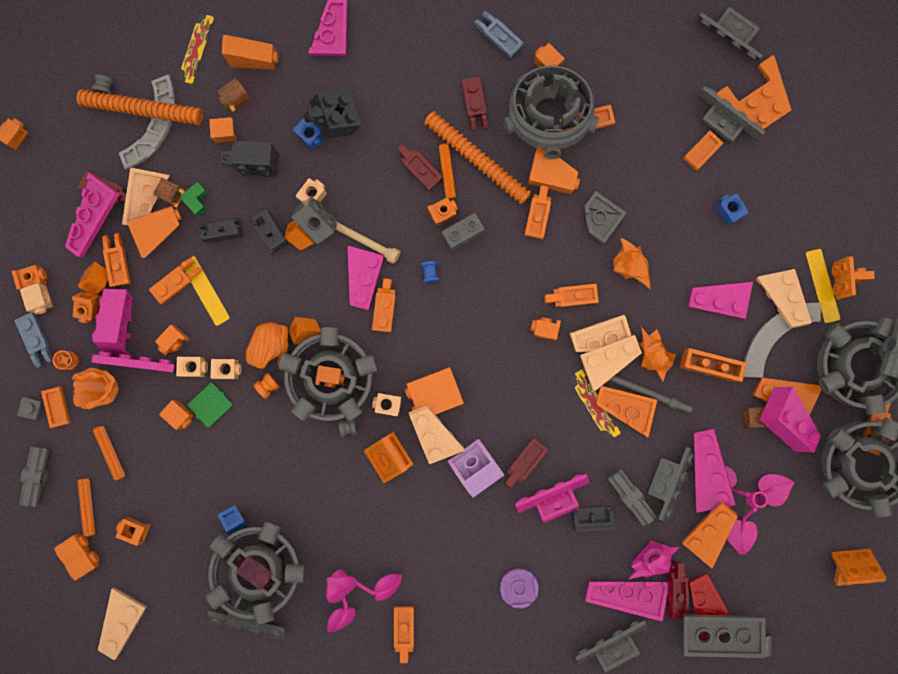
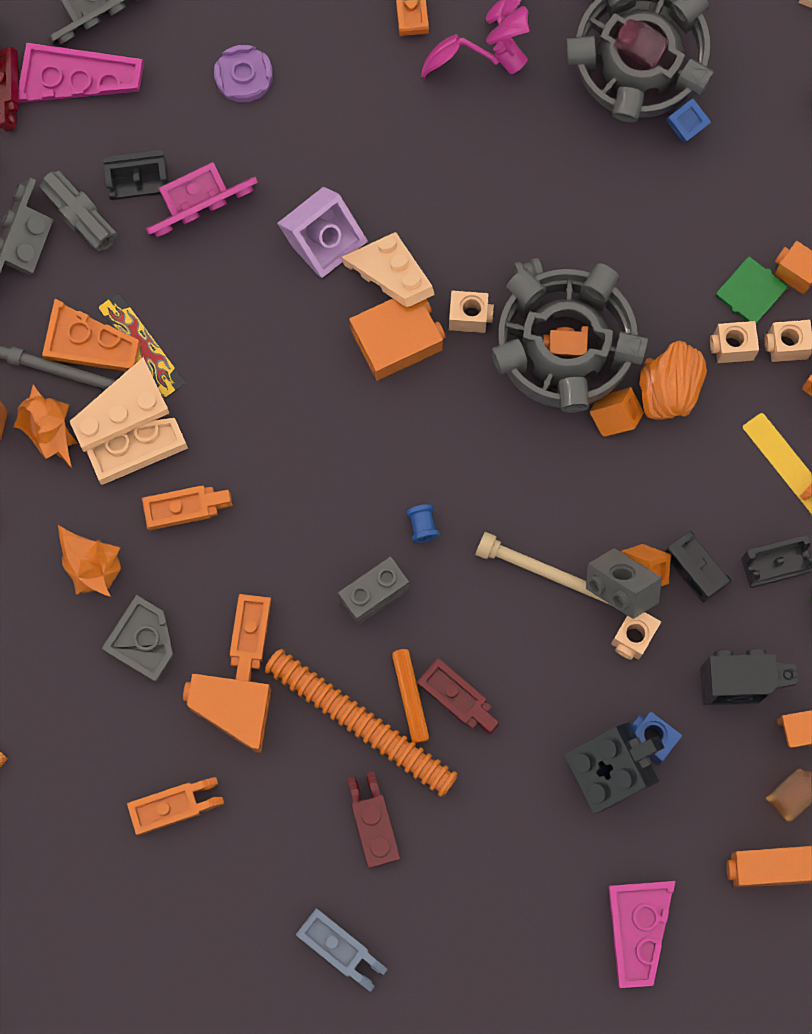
camera: 170 degrees right, 10 degrees down
orange wheel [253,372,281,399] -> none
dark pink wing [348,246,384,311] -> none
orange bracket [364,432,414,483] -> none
orange hinge [372,279,396,333] -> none
orange brick [427,197,458,227] -> none
dark grey piece [503,66,599,159] -> none
dark red hinge [504,437,549,488] -> none
orange brick [530,317,561,341] -> none
orange brick [534,43,565,67] -> none
dark pink hair [628,540,680,580] -> none

